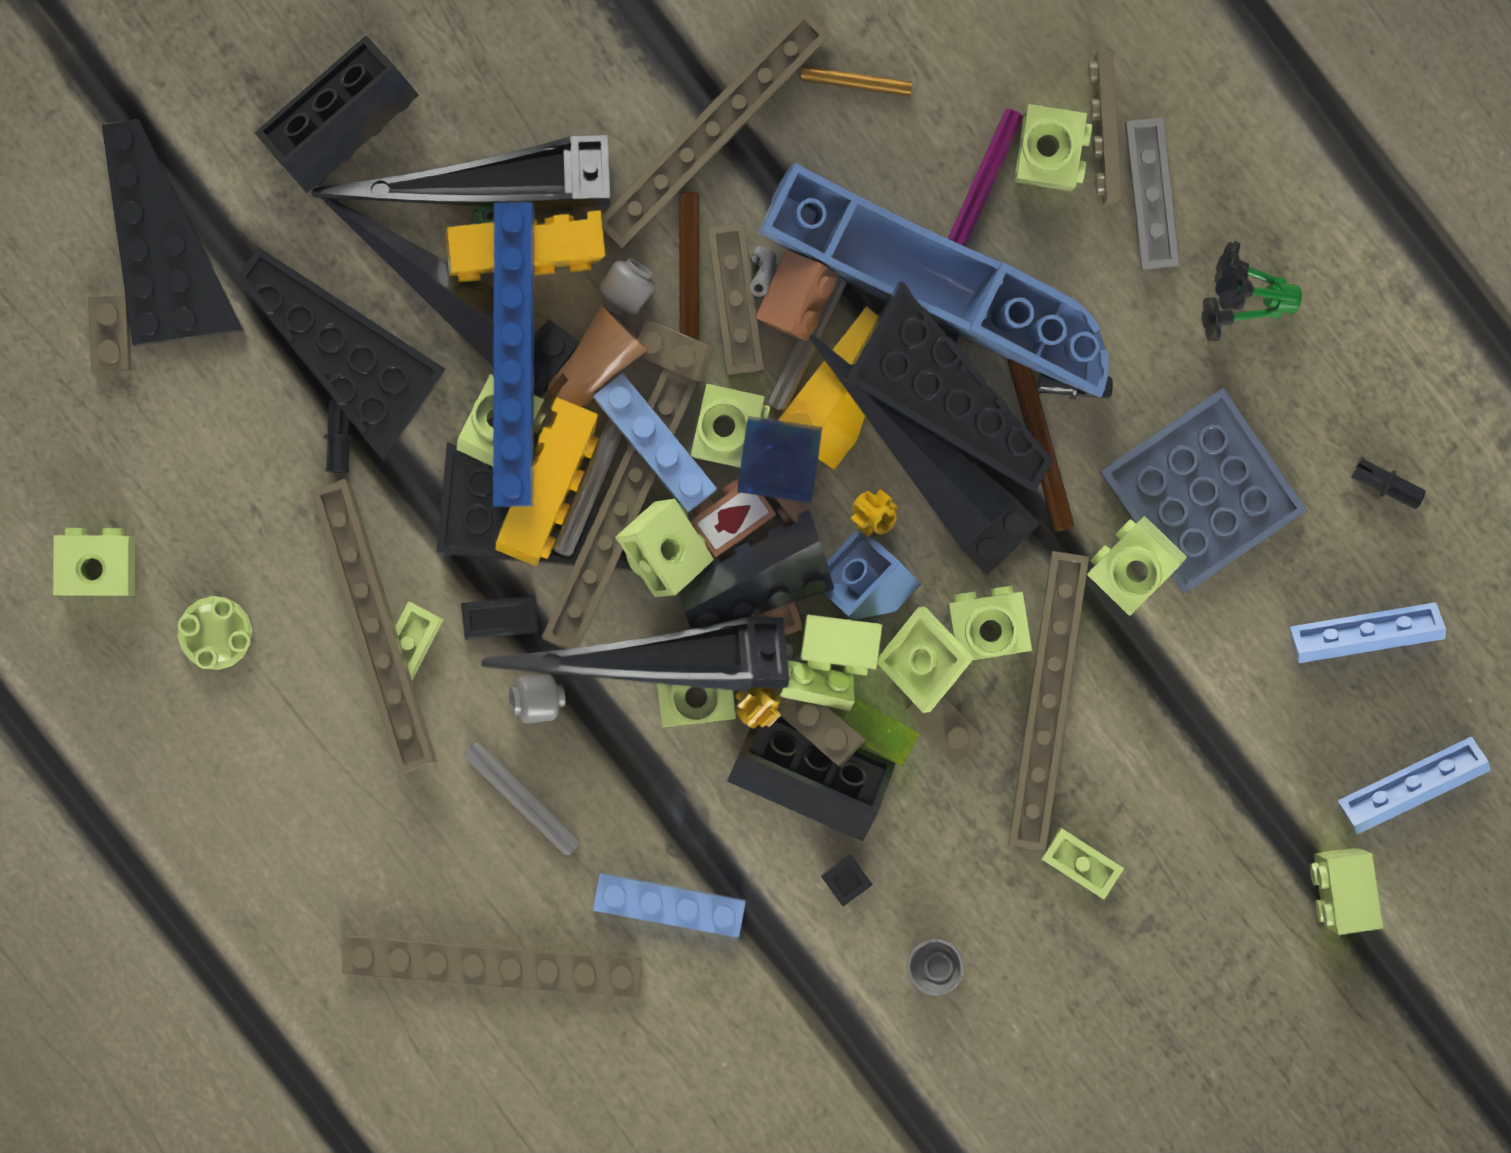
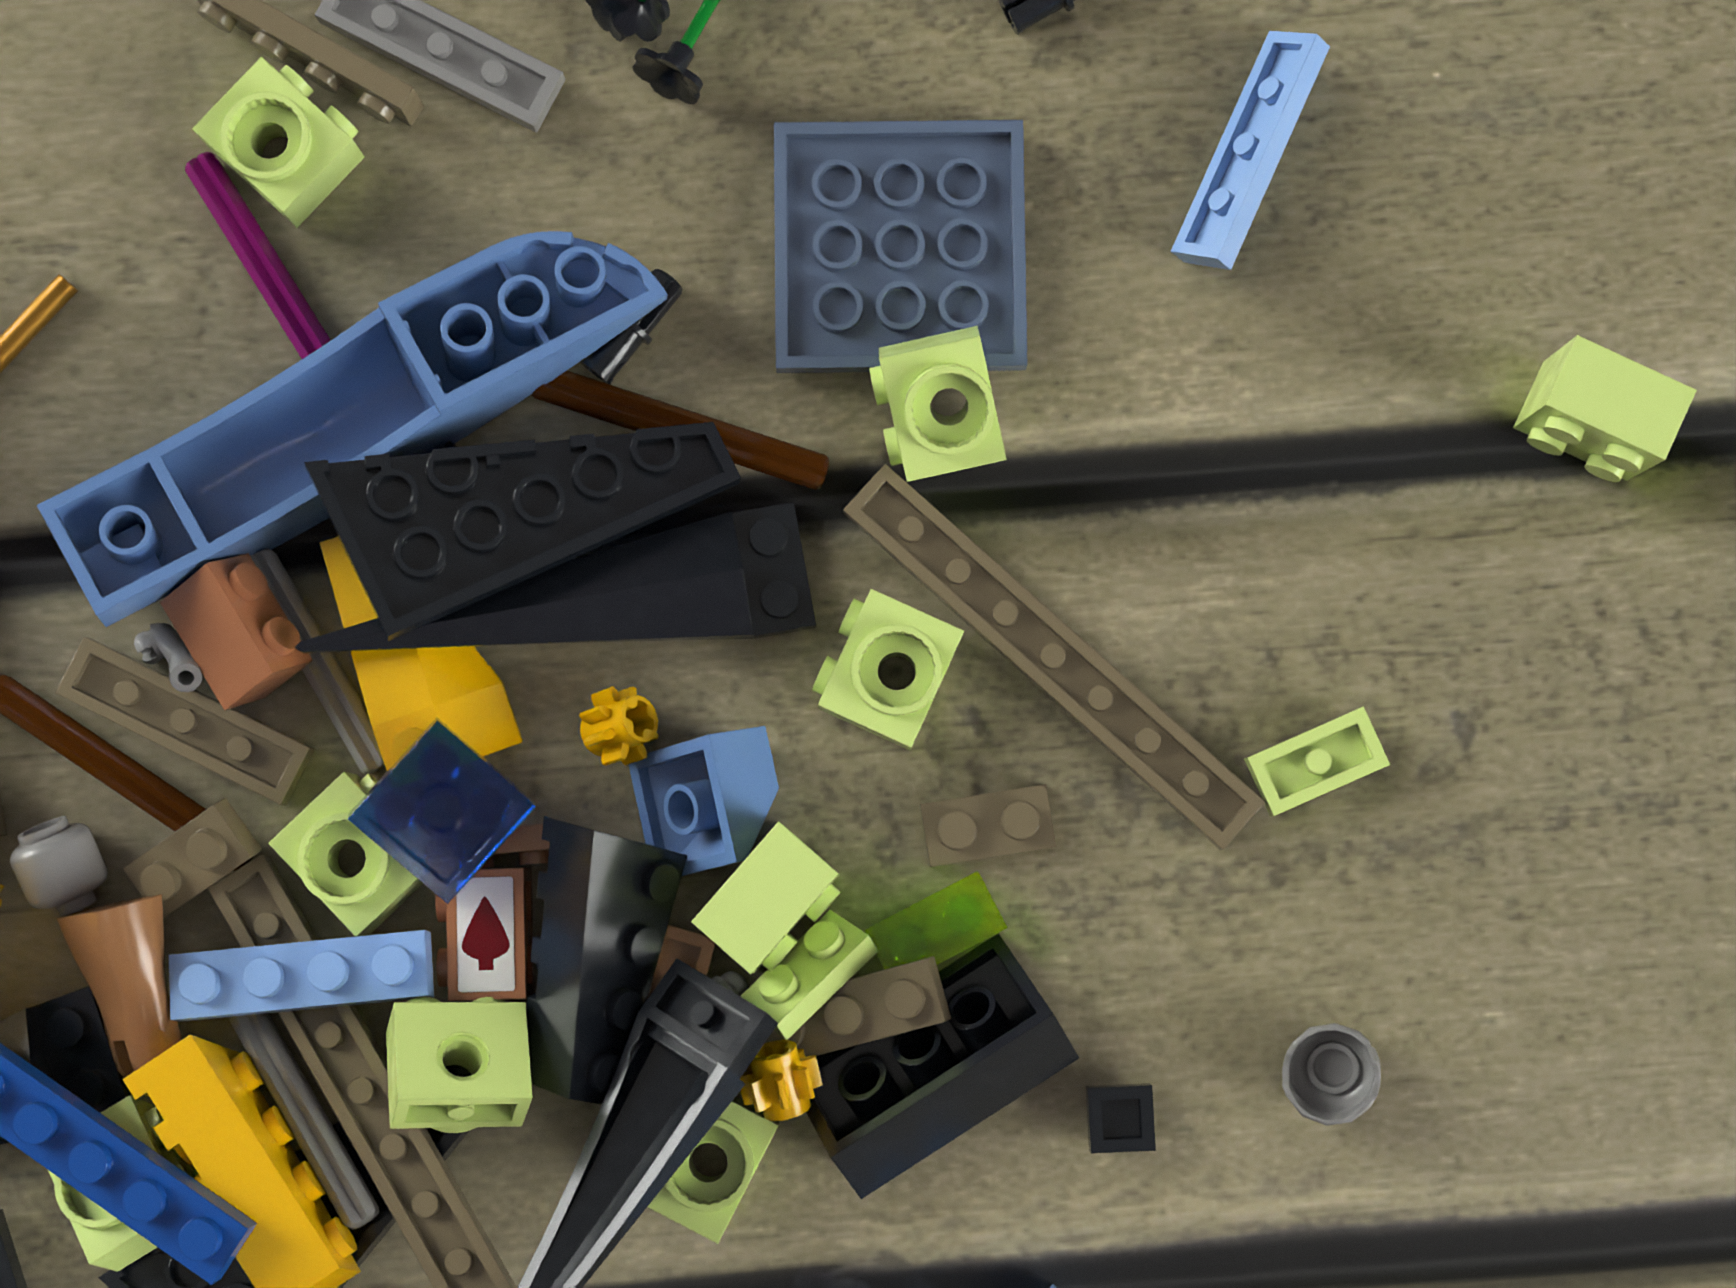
camera: 55 degrees left, 5 degrees down
yellowish green plate [877,607,974,713] -> none
light blue plate [1338,737,1491,835] -> none

